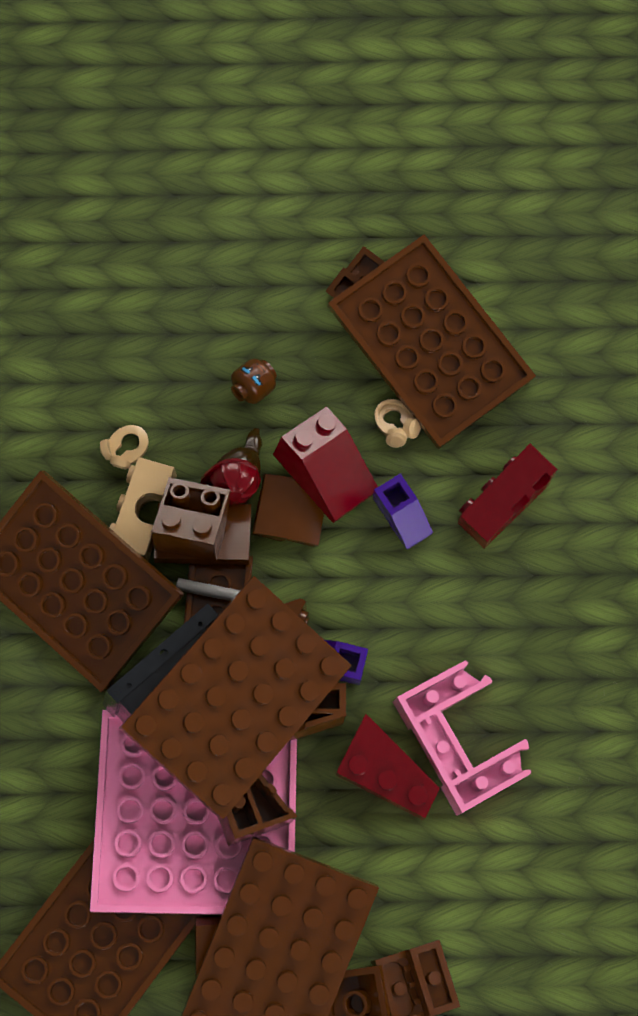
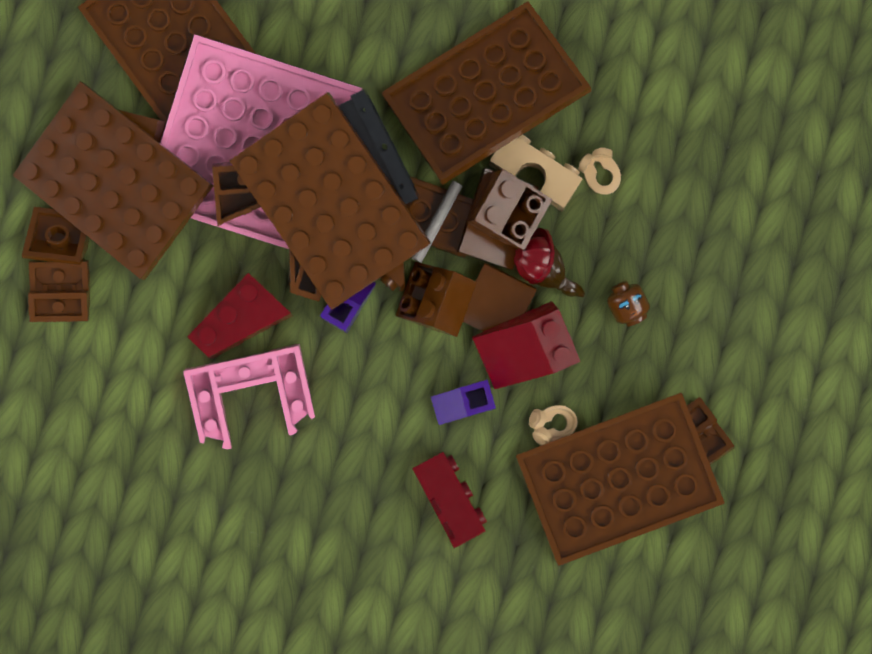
camera: 105 degrees right, 10 degrees up
none -> reddish brown slope [395,261,477,337]

